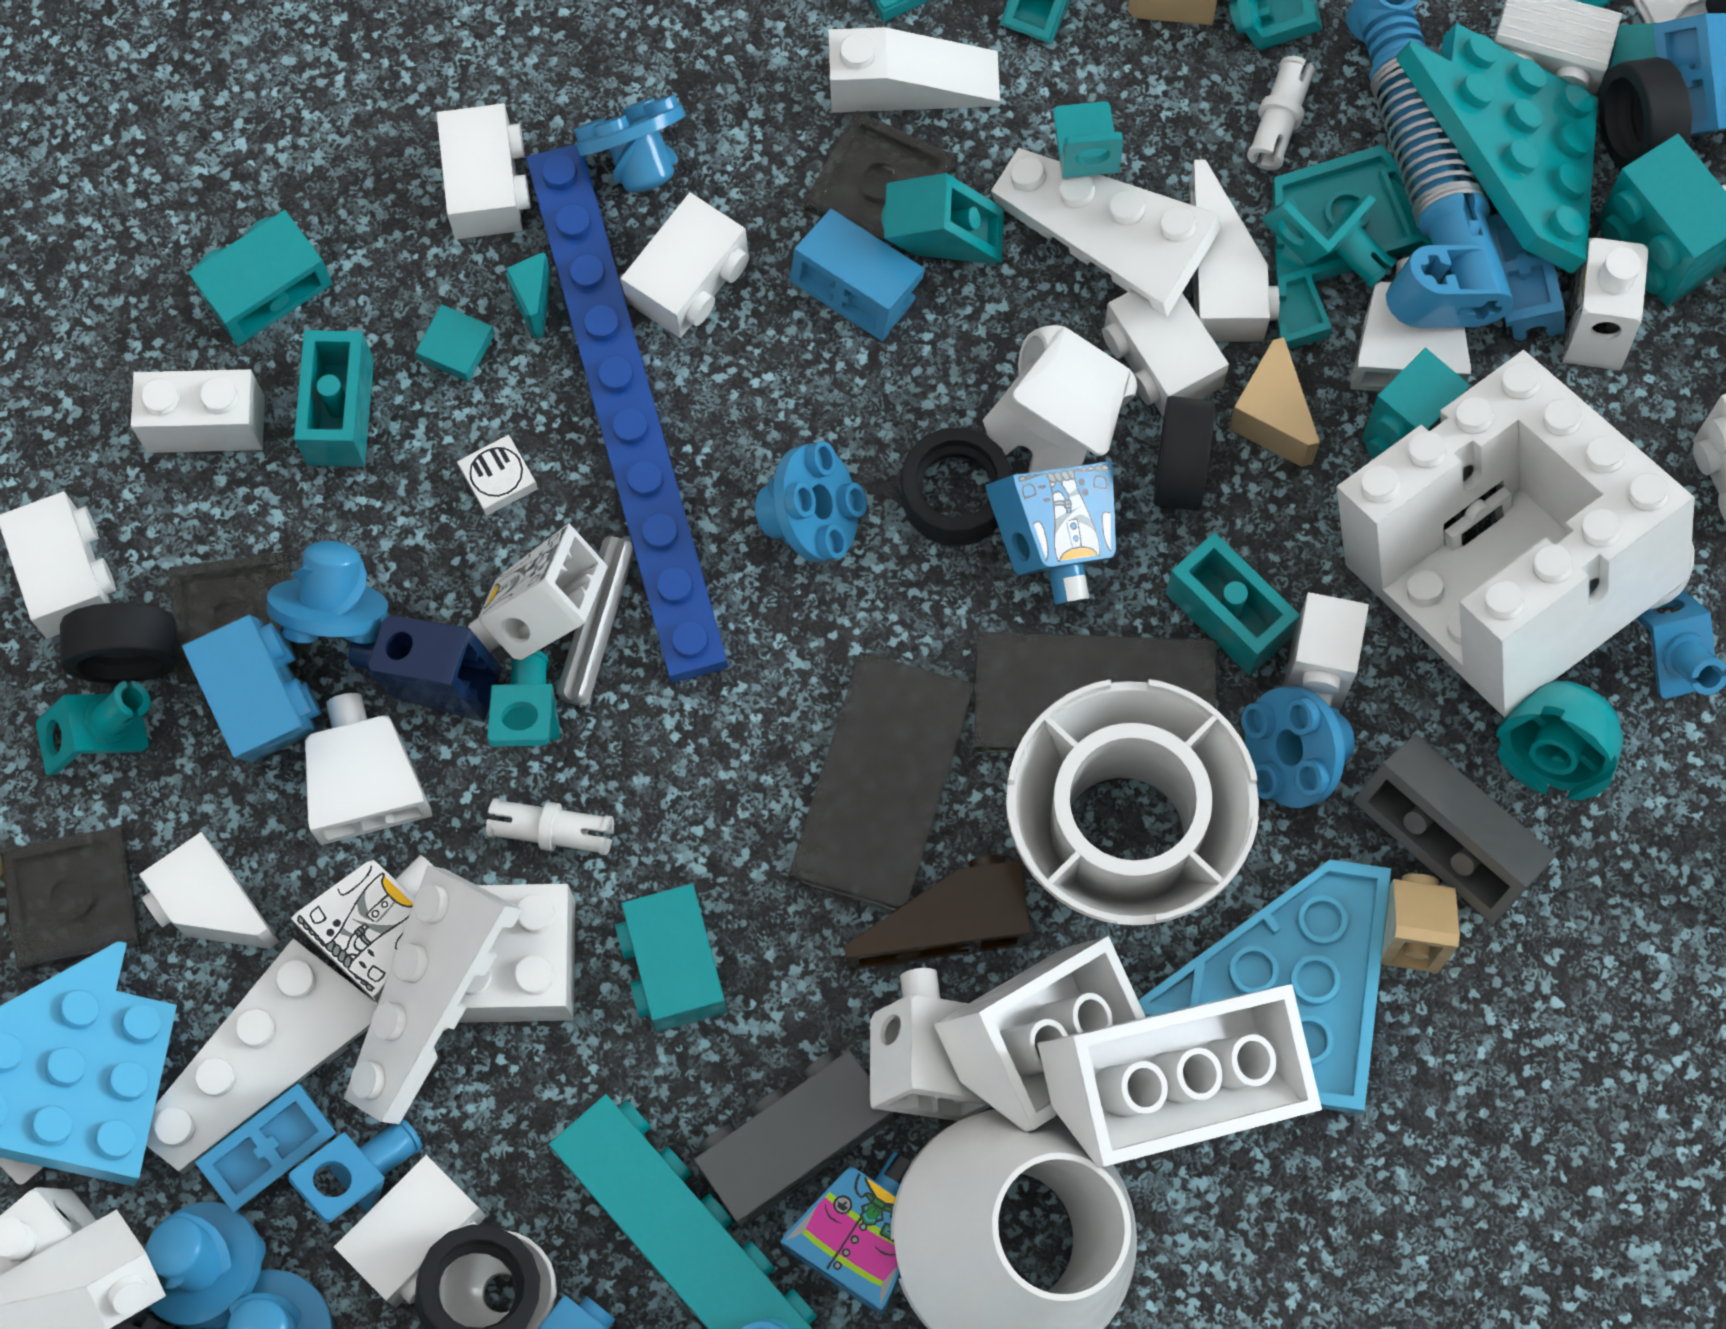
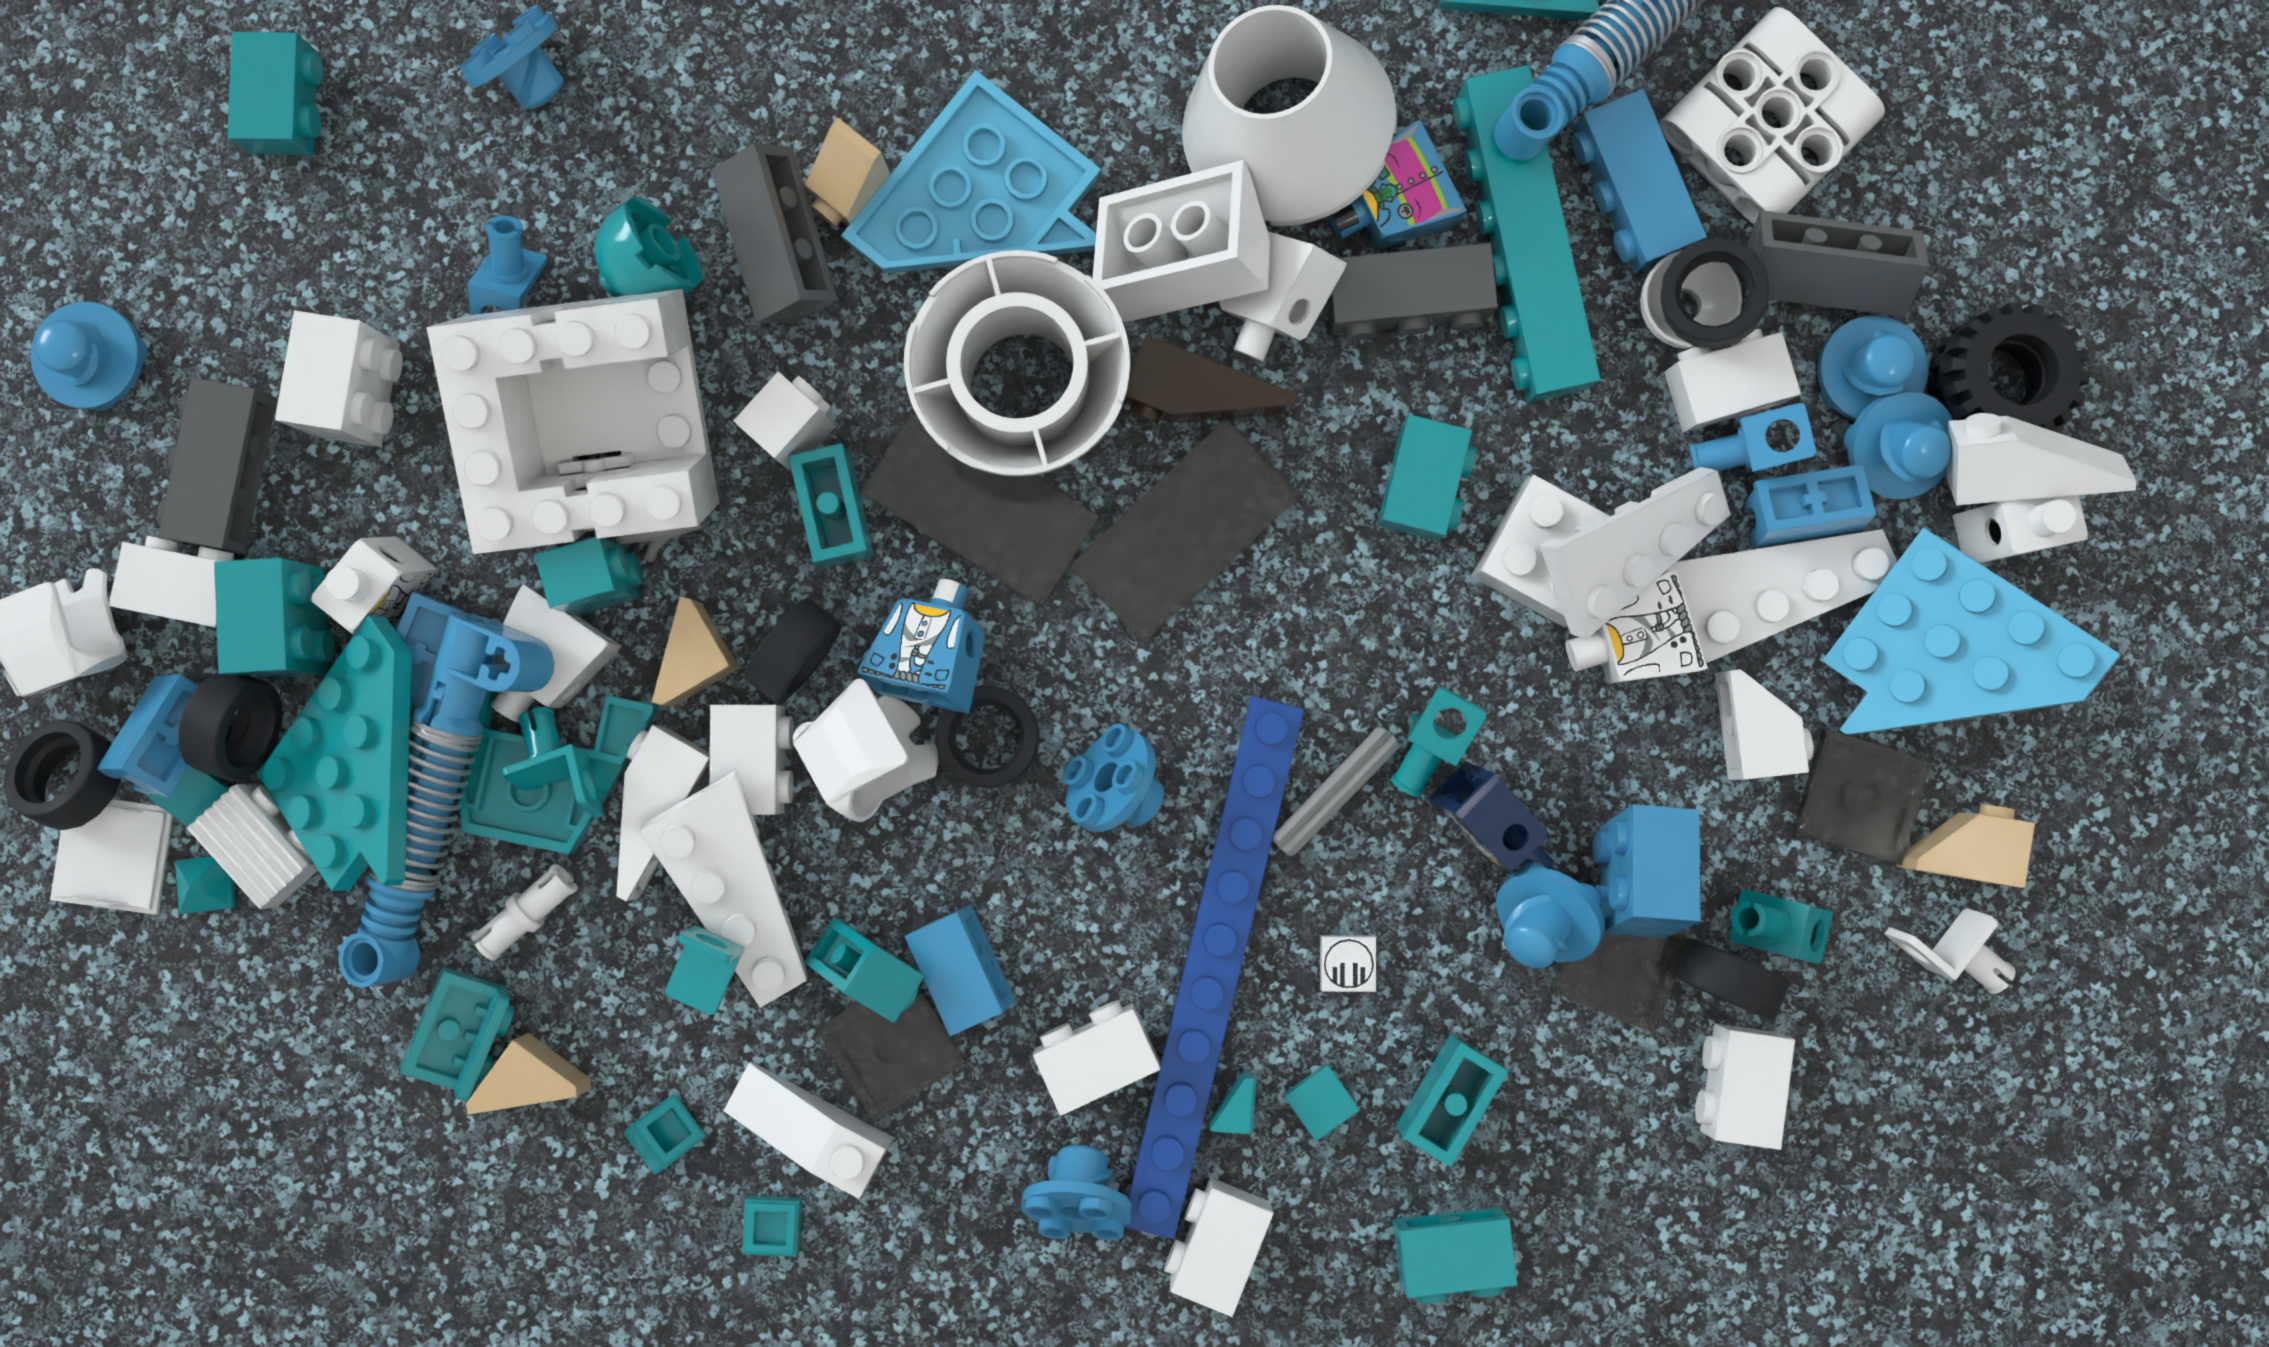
camera: 150 degrees left, 15 degrees up
white brick [131,369,265,453] -> none
white torso [305,693,432,845] -> none
white torso [468,523,608,660] -> none
white pin [486,798,614,855] -> none
white slope [1037,984,1322,1168] -> none
dark azure plate [1241,686,1355,808] -> none

